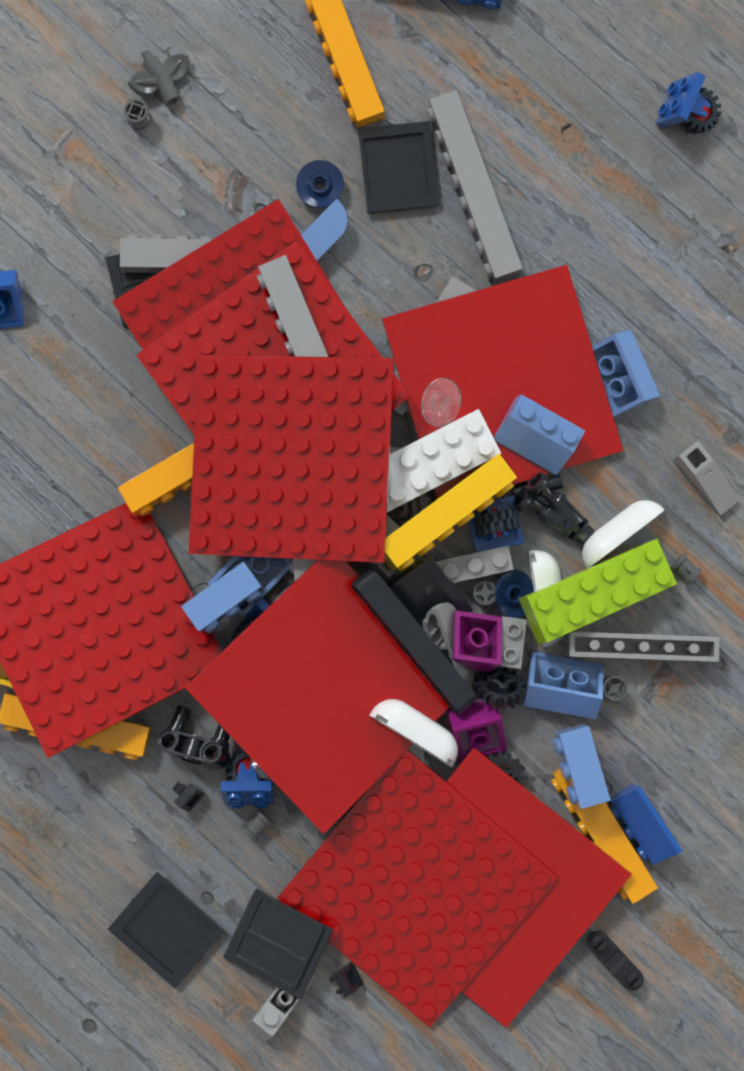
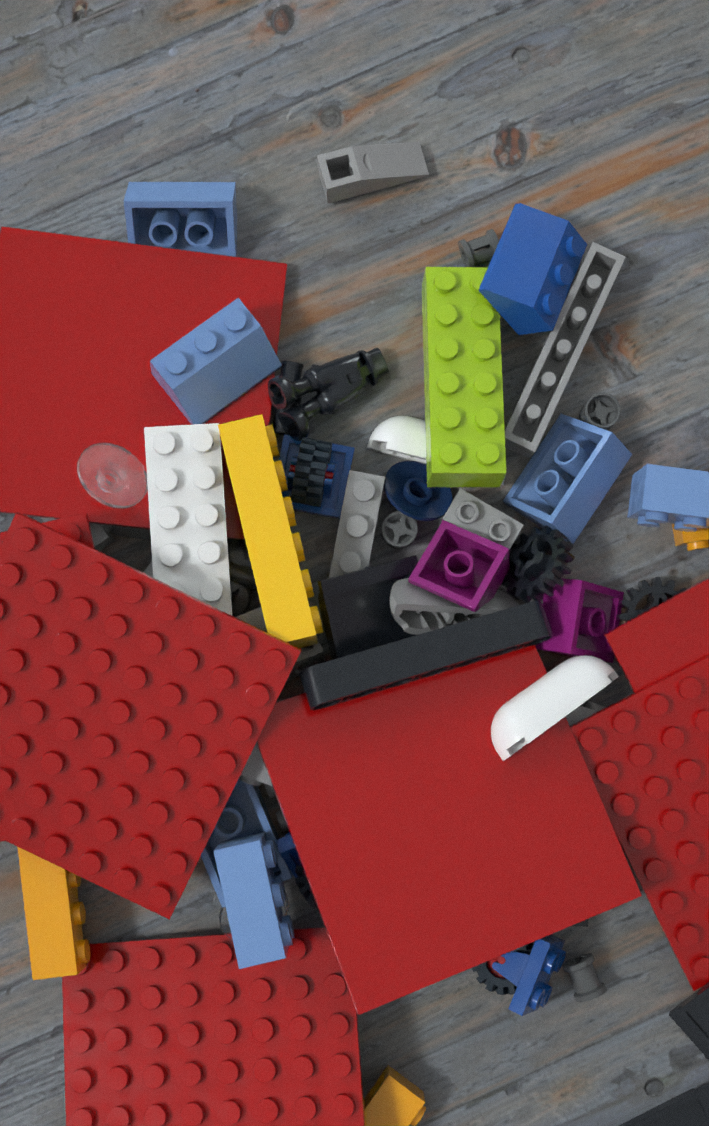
camera: 65 degrees left, 0 degrees up
black piece [157,705,230,769] -> none
black tile [172,782,205,812] -> none
white brick [582,500,664,568] -> none
none -> blue slope [479,203,587,335]

